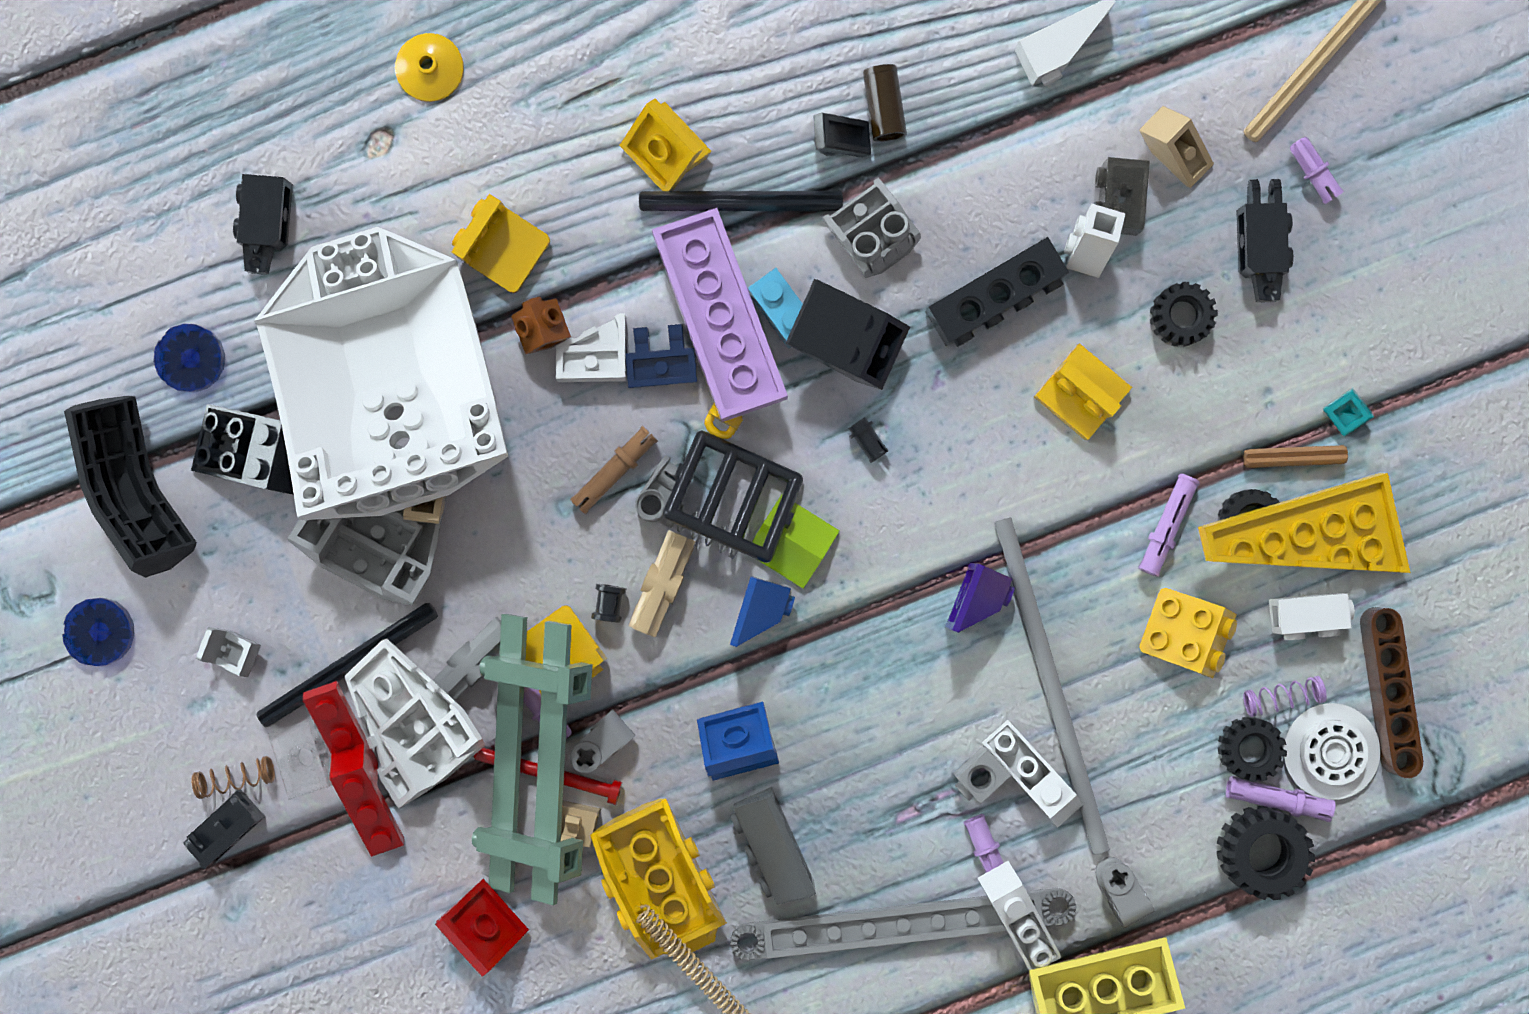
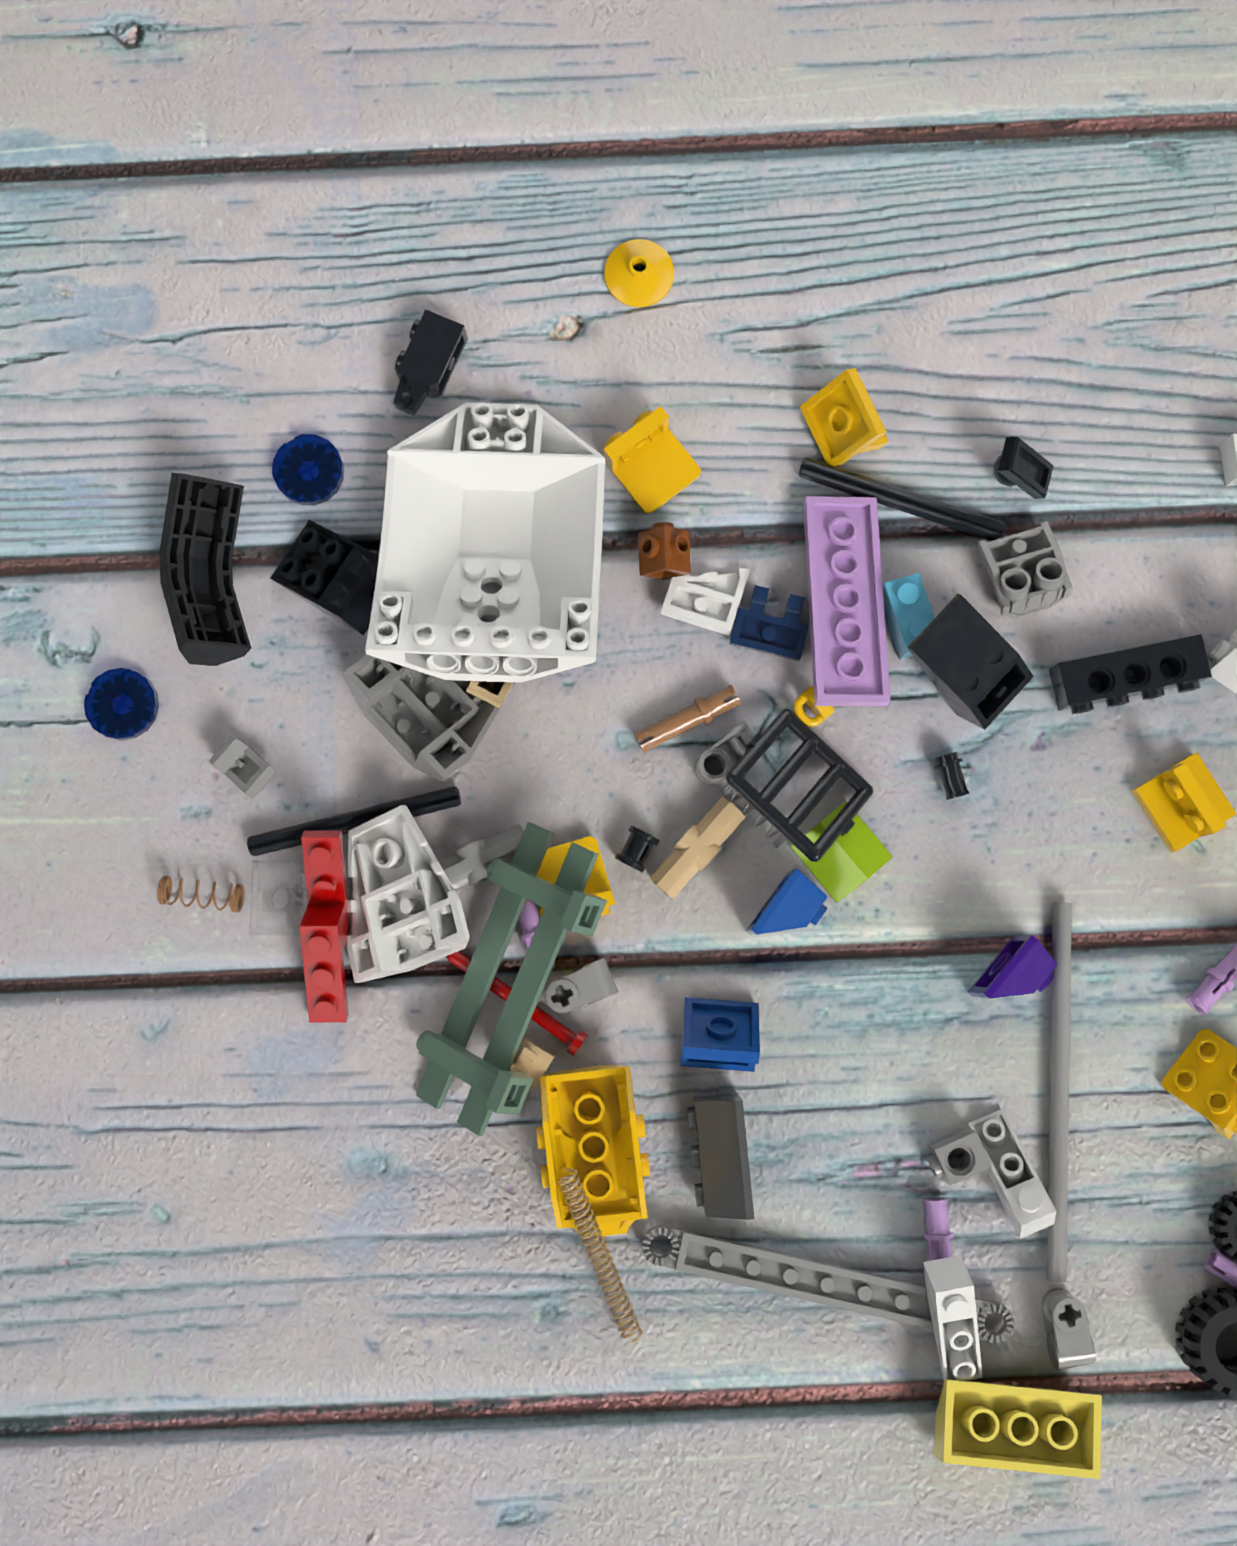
camera: 20 degrees right, 5 degrees down
black hinge [183,790,266,869] -> none
red bracket [435,879,529,977] -> none
dark brown pin [863,64,907,142] -> none

